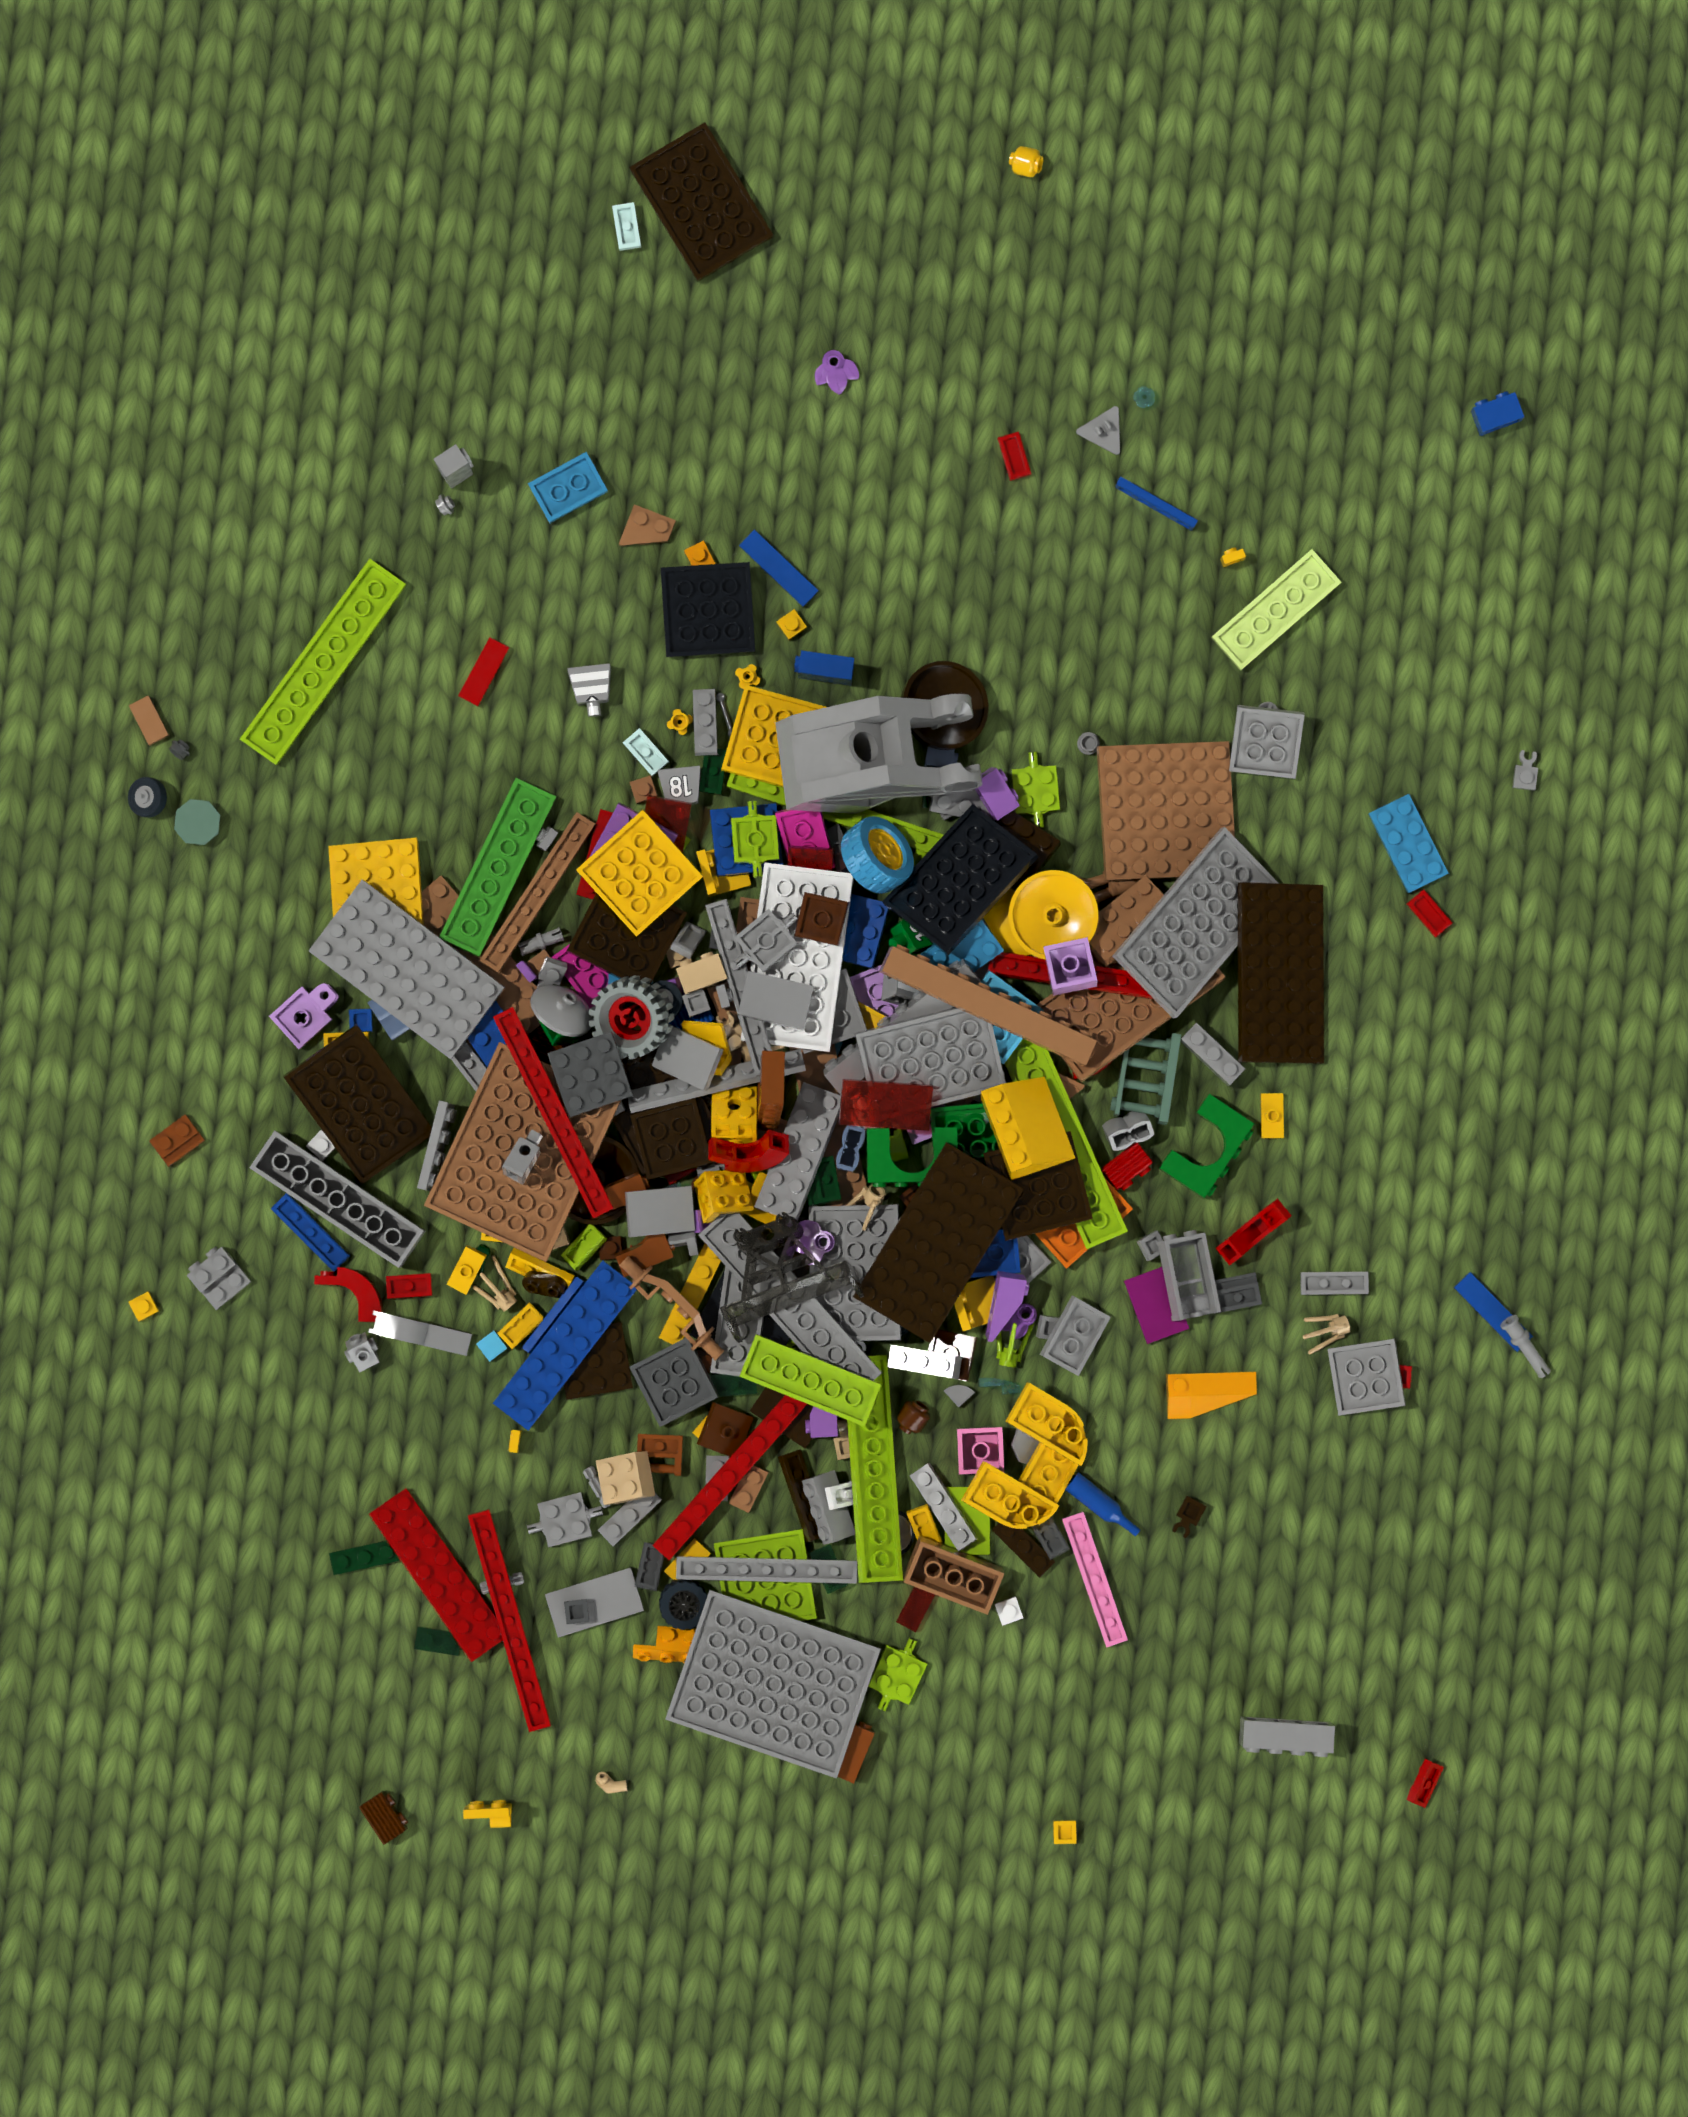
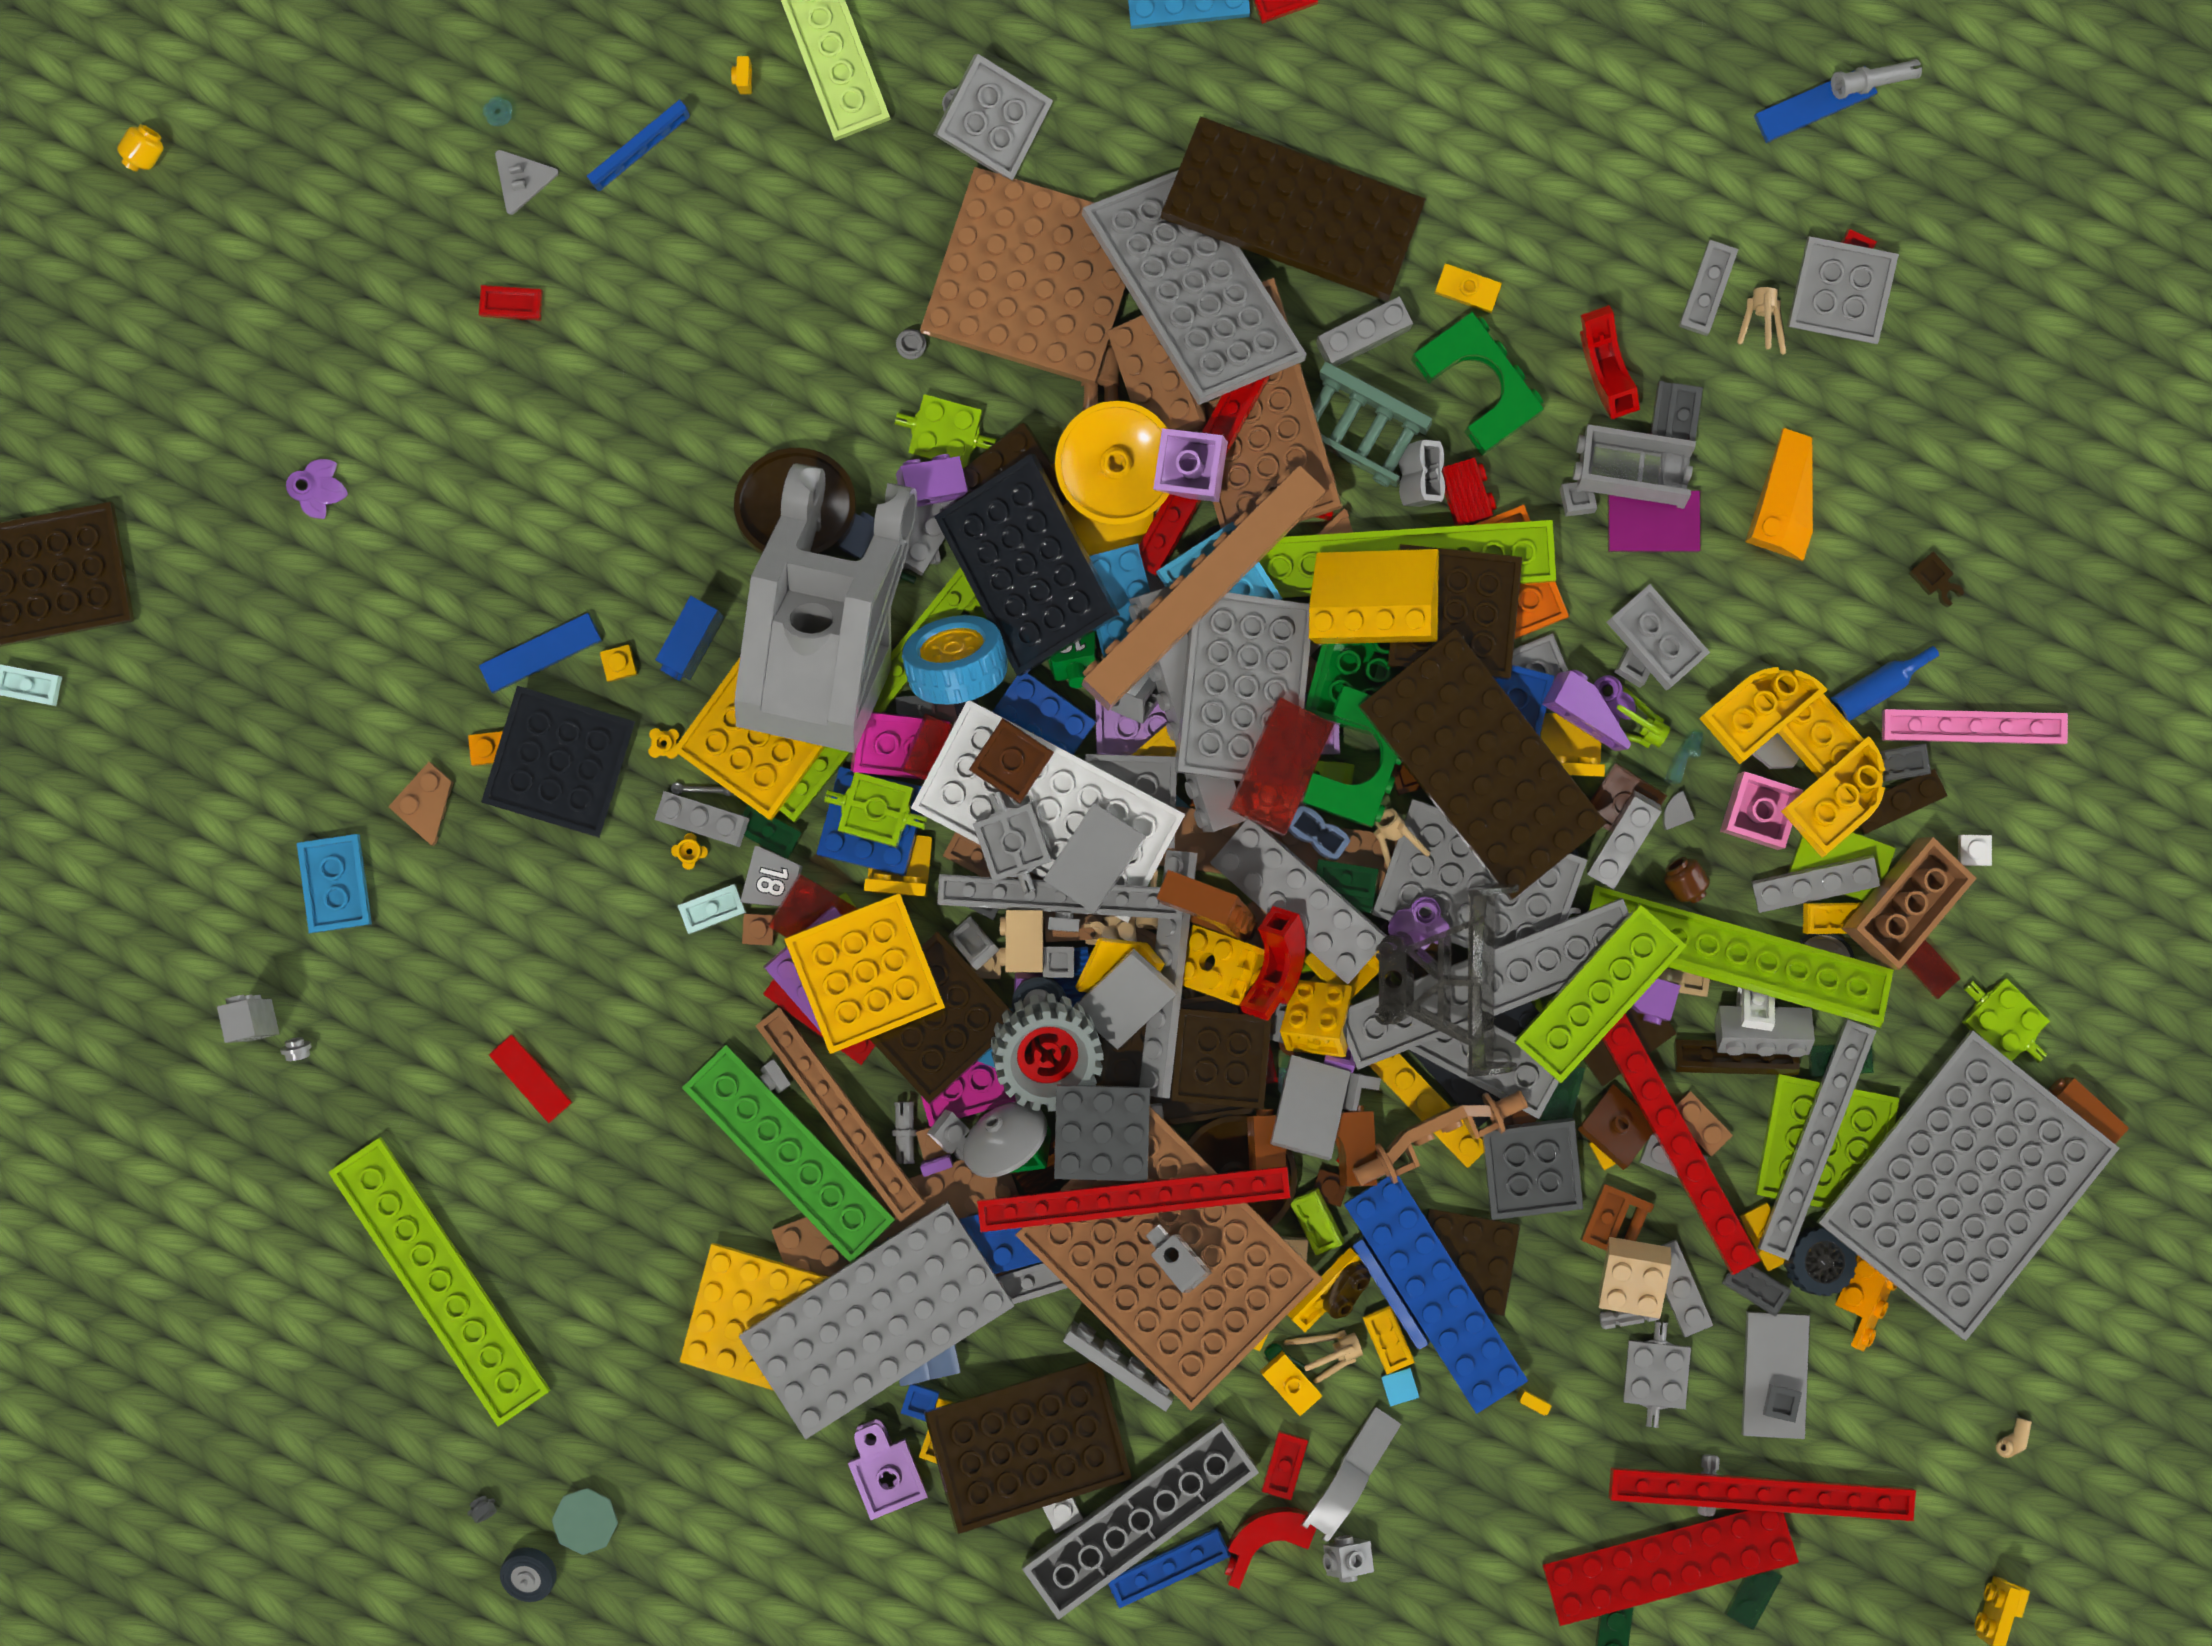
camera: 65 degrees left, 0 degrees up
medium nougat tile [128,696,169,746] -> none
torso [567,663,611,717] -> none

